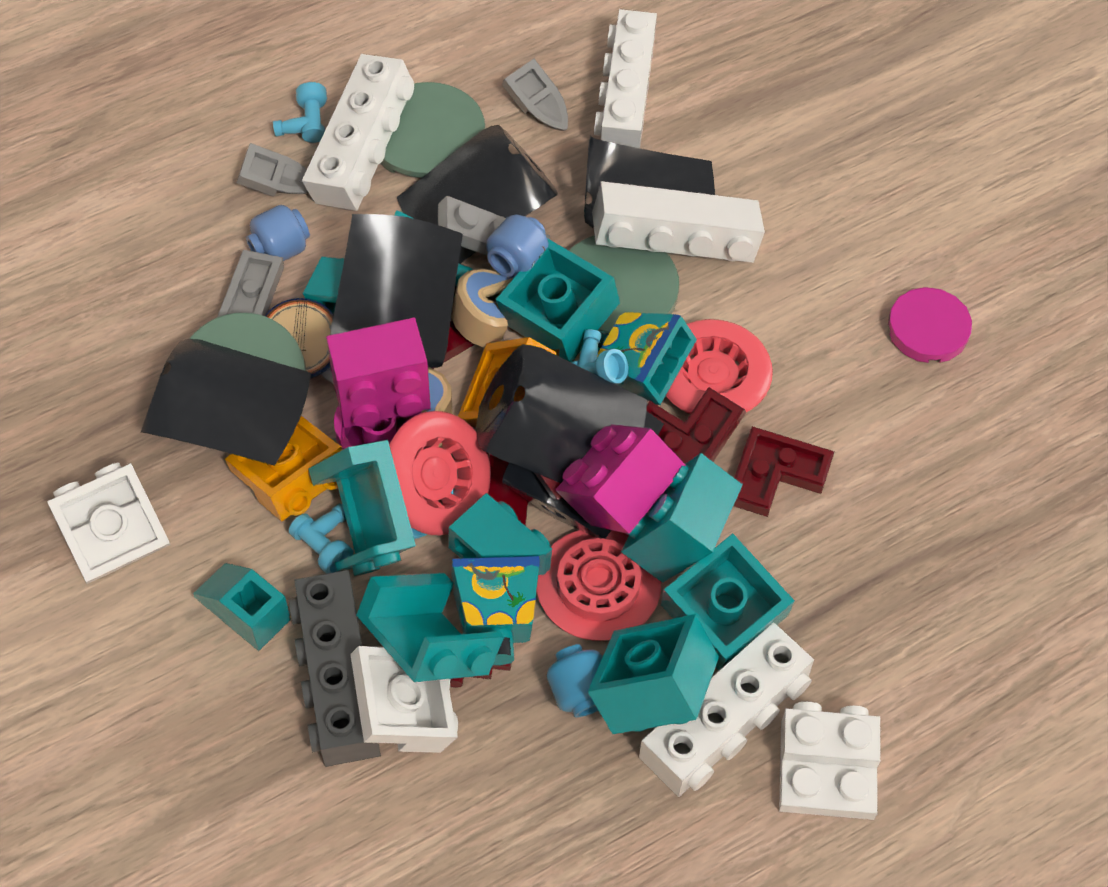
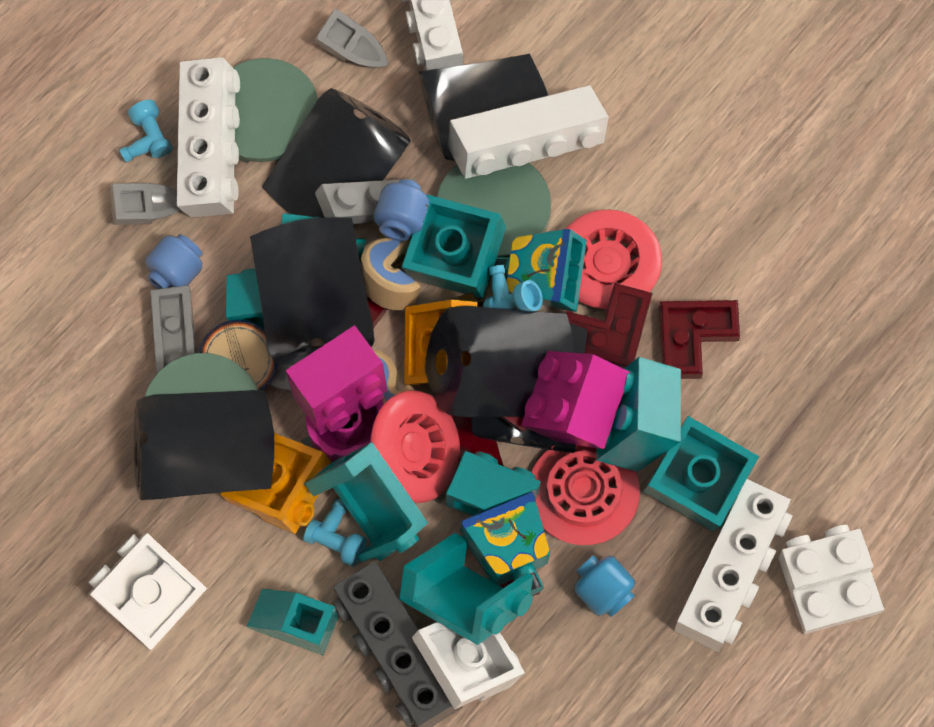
camera: 15 degrees left, 10 degrees up
teal brick [588,614,719,734] -> none
dark pink tile [888,287,972,363] -> none

